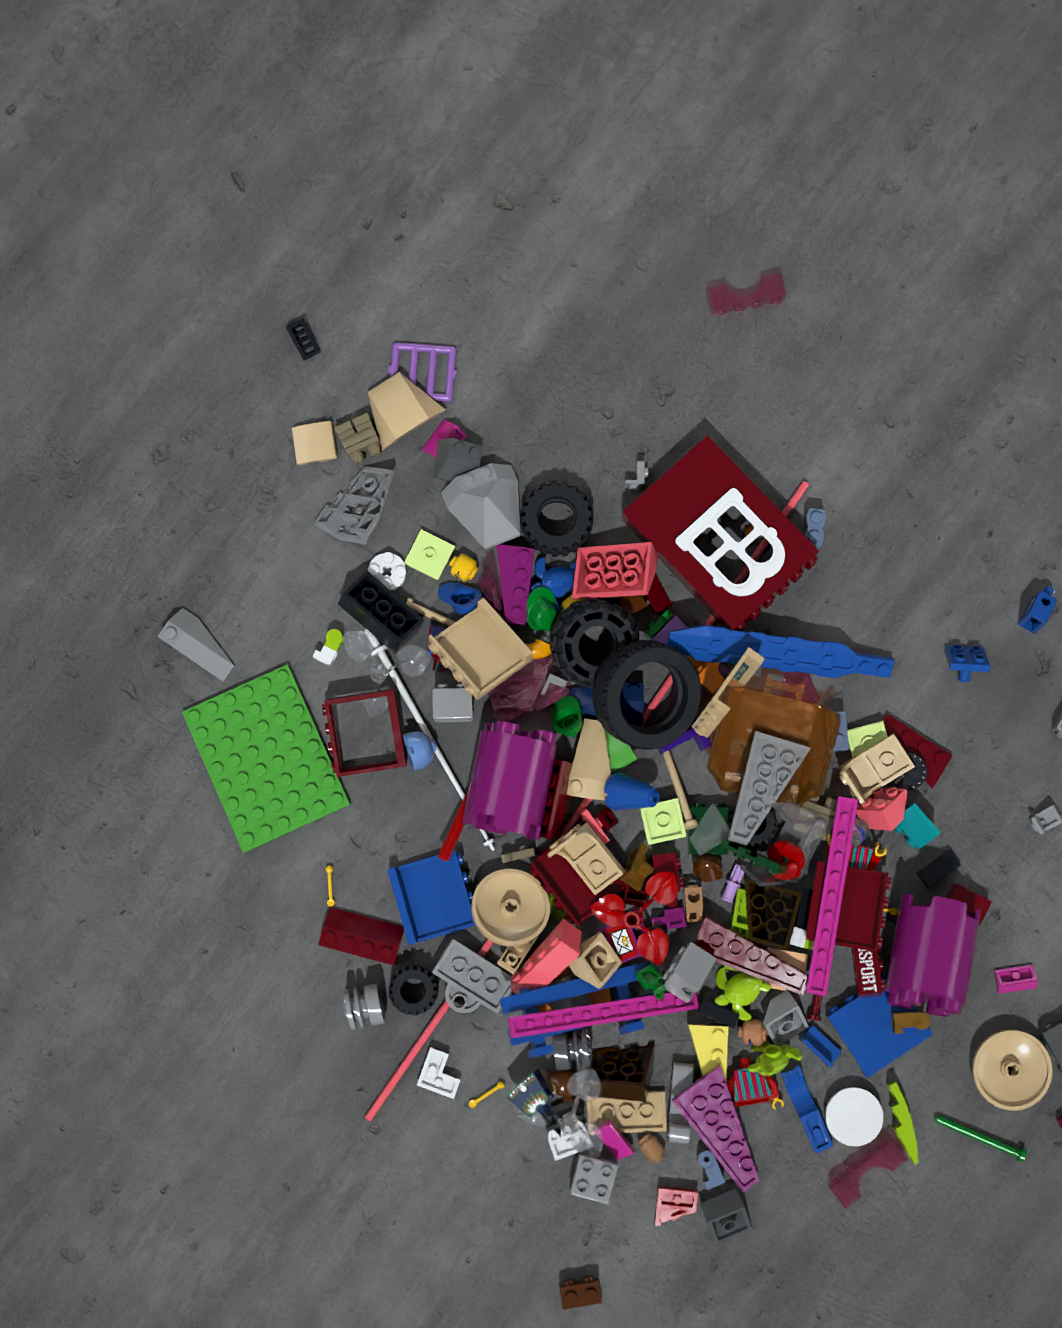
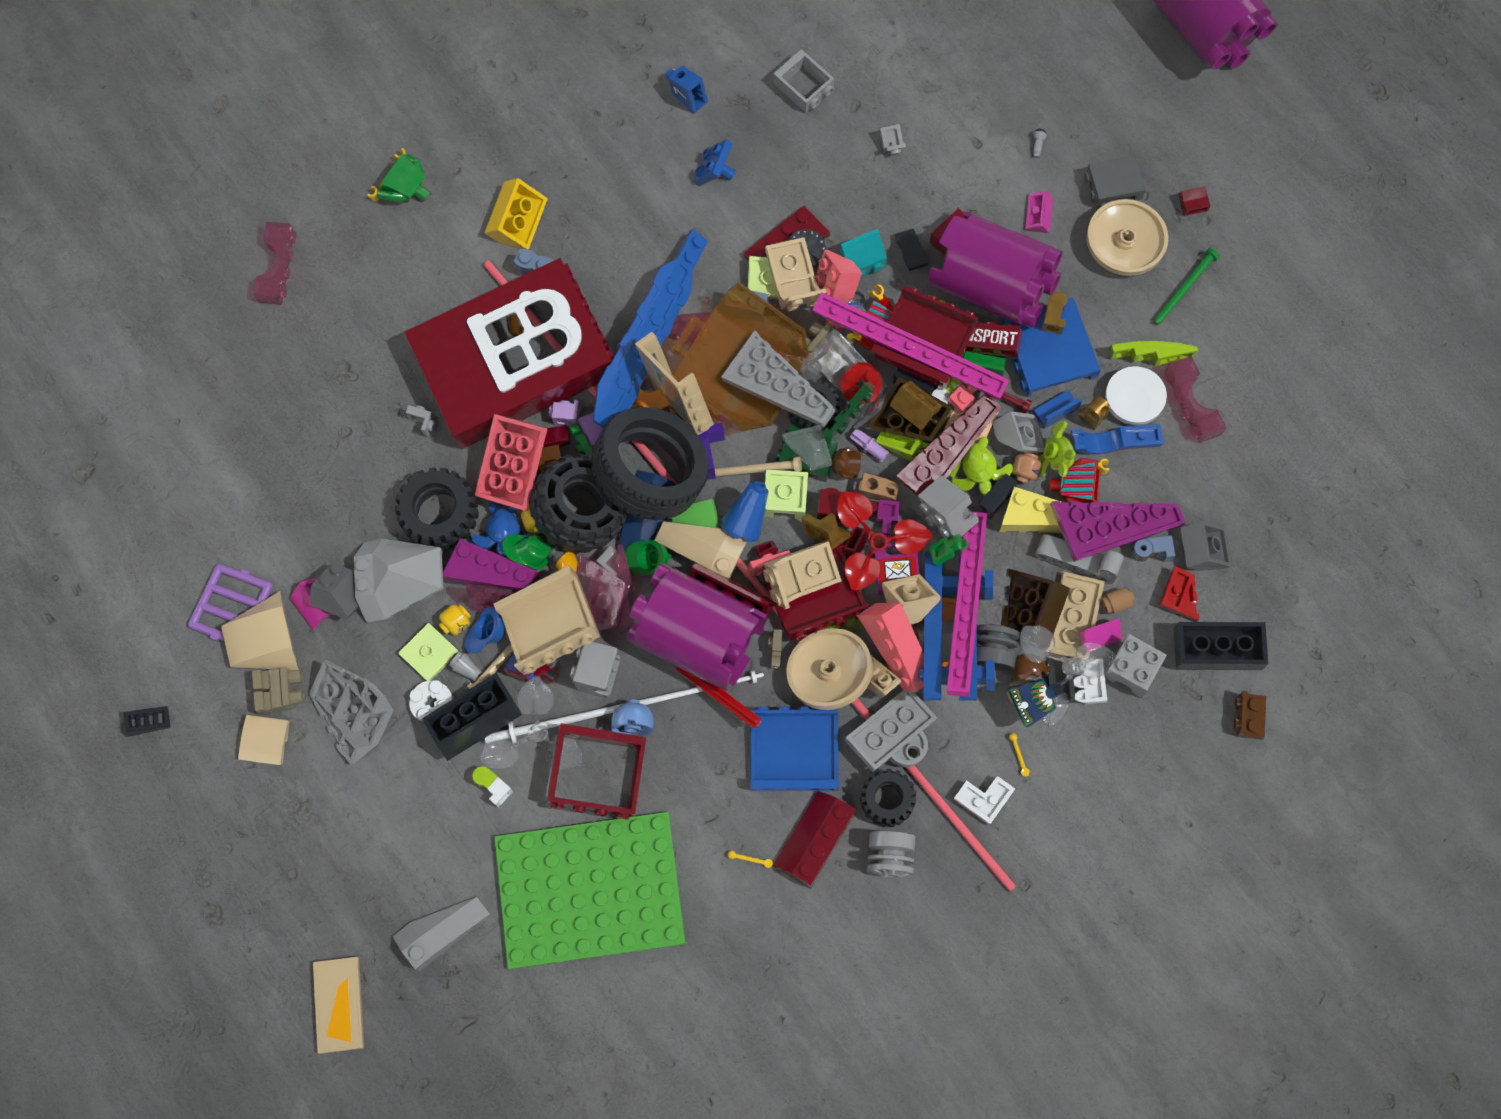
camera: 70 degrees left, 10 degrees down
none -> tan tile [313,957,364,1054]
none -> green torso [367,148,430,203]
none -> light grey cone [449,652,482,681]
none -> yellow slope [485,178,548,250]
none -> lavender brick [549,400,581,426]
none -> pearl gold panel [890,381,942,430]
none -> coral plate [946,384,977,414]
none -> green panel [964,351,1006,377]
none -> pearl gold leg [1079,396,1110,430]
none -> black brick [1174,622,1268,670]

